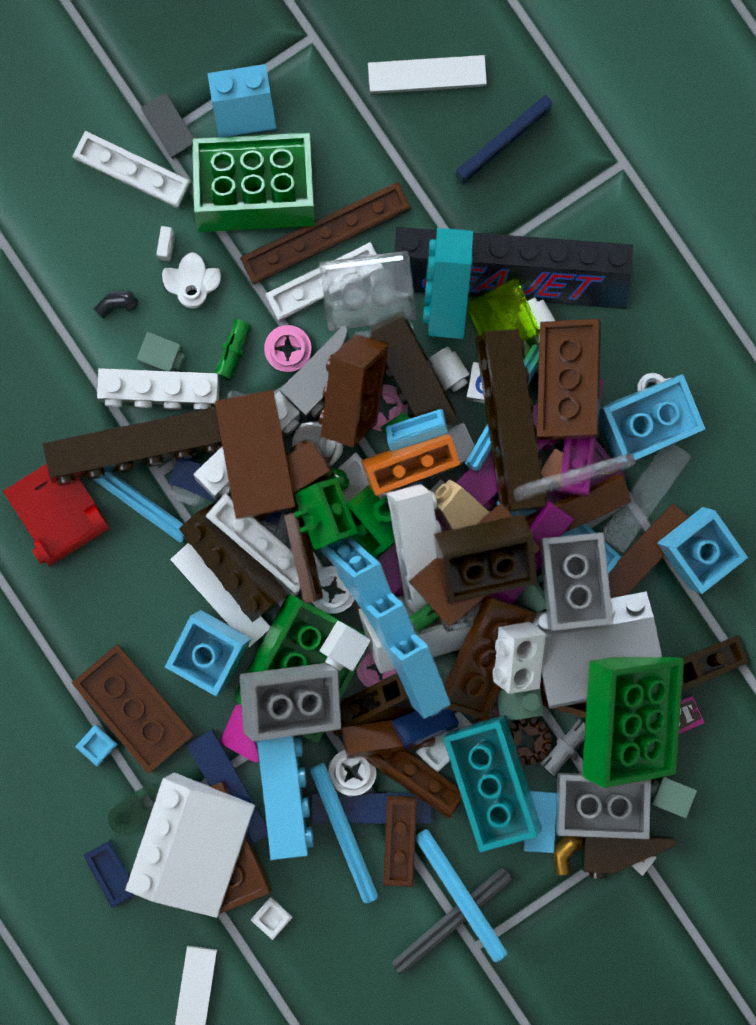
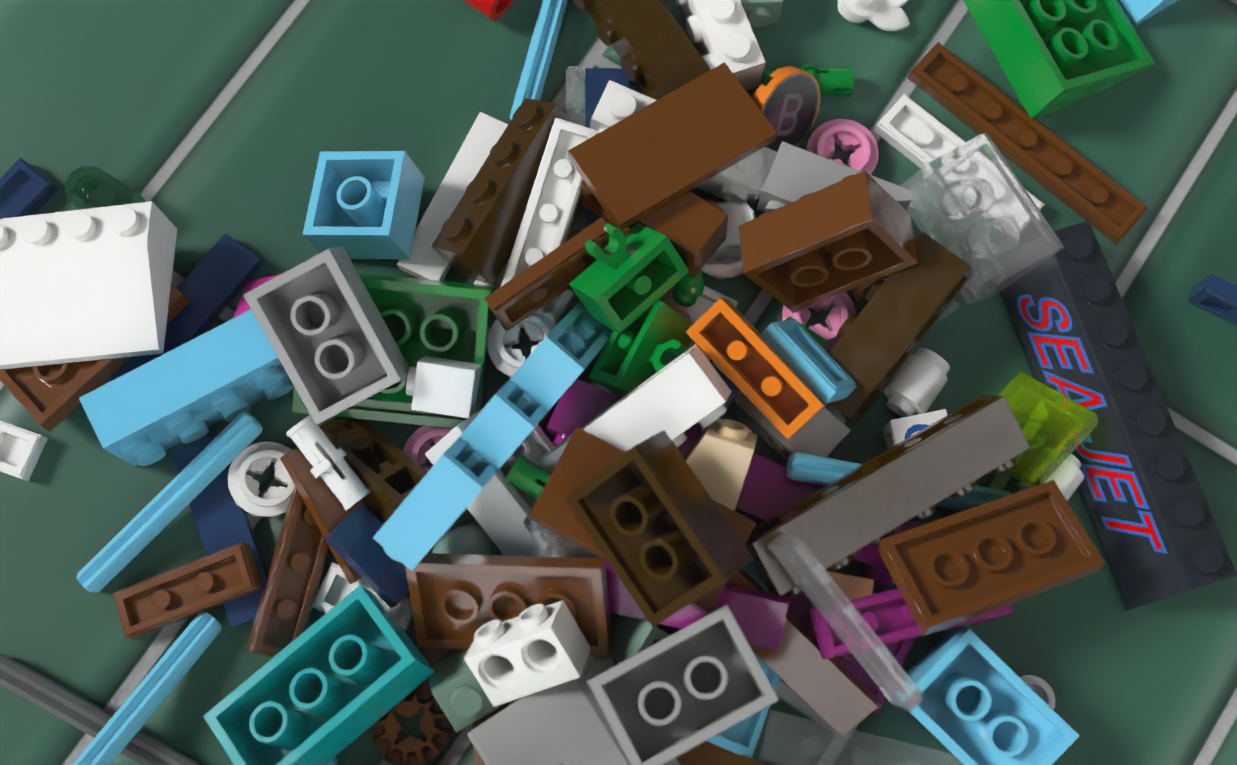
camera: 70 degrees right, 10 degrees down
reddish brown plate [71,644,195,774] -> none
medium azure tile [75,724,118,767] -> none
teal brick [423,228,473,339] -> none
none -> white pin [286,415,371,511]
none -> tile [752,66,821,152]

